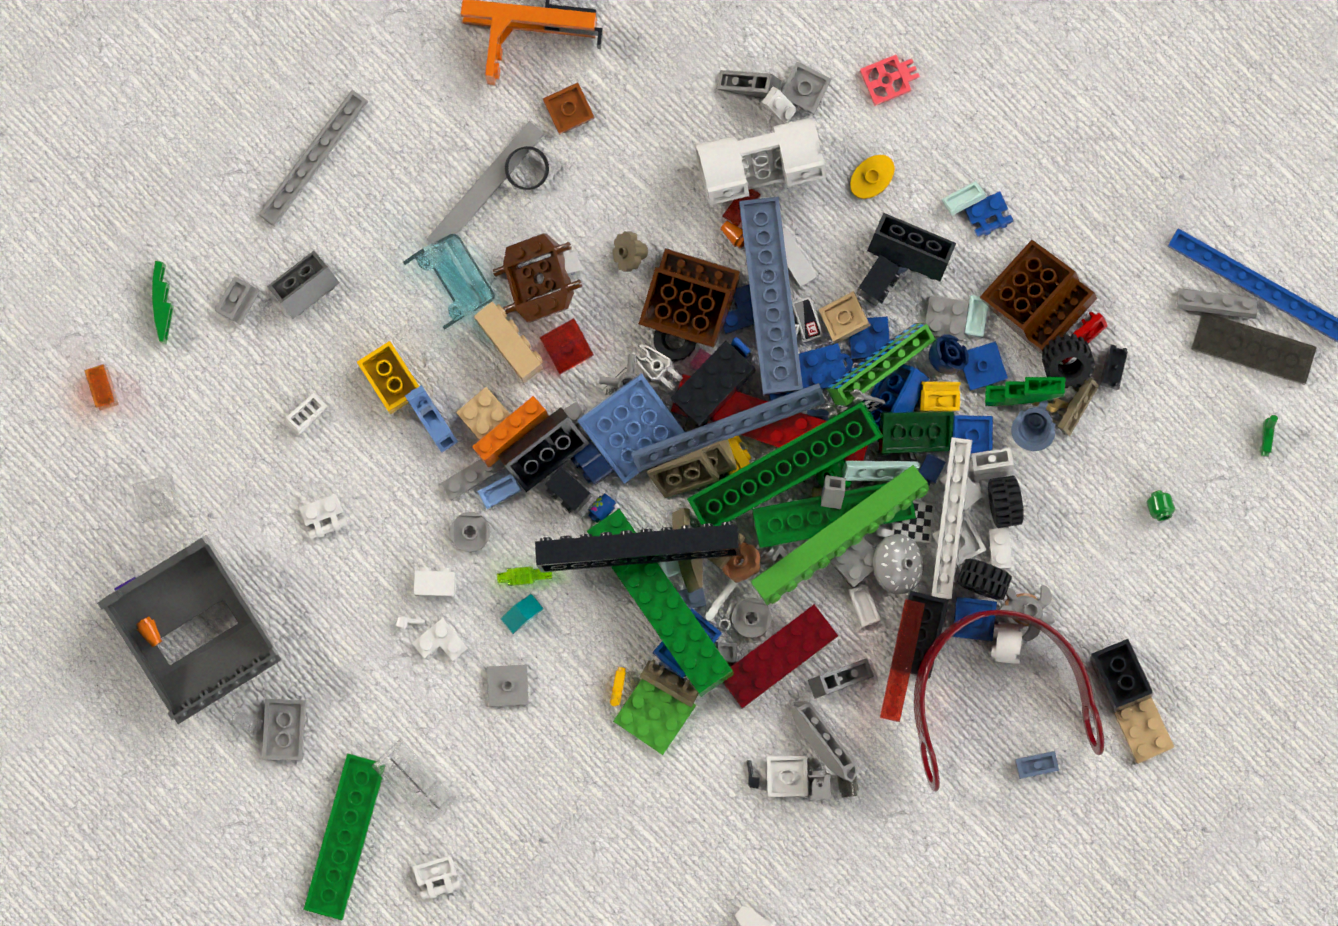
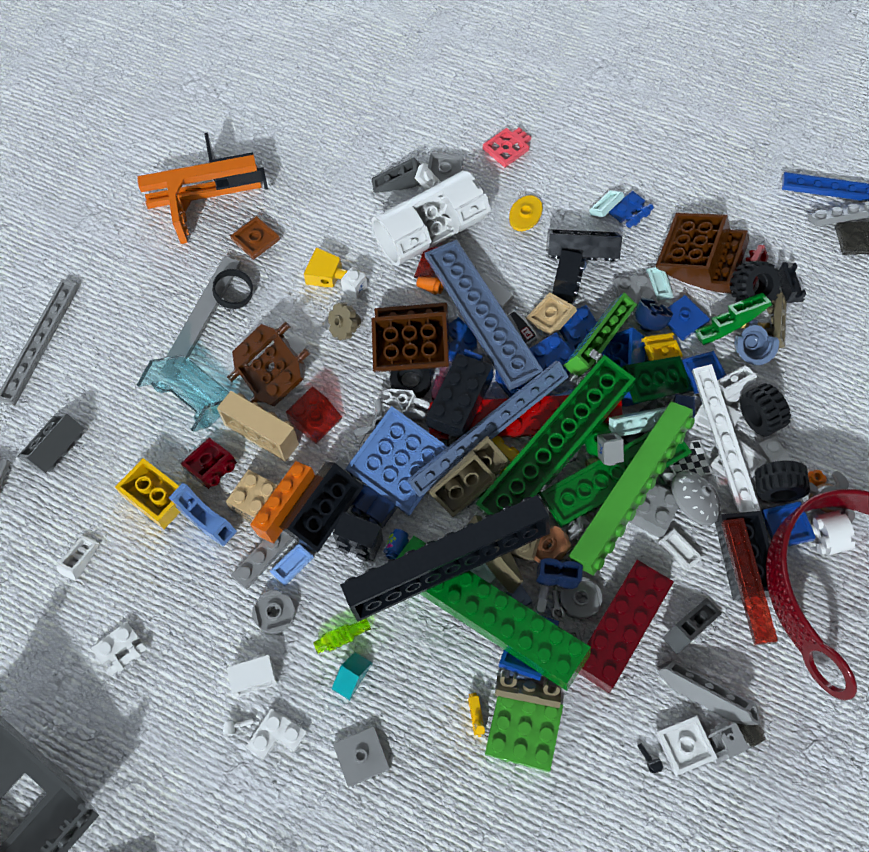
camera: 20 degrees left, 20 degrees down
none -> dark red plate [180,438,237,489]
none -> yellow torso [304,248,348,288]
none -> white brick [341,267,367,299]
none -> dark blue brick [536,558,583,589]
none -> orange plate [808,470,827,487]

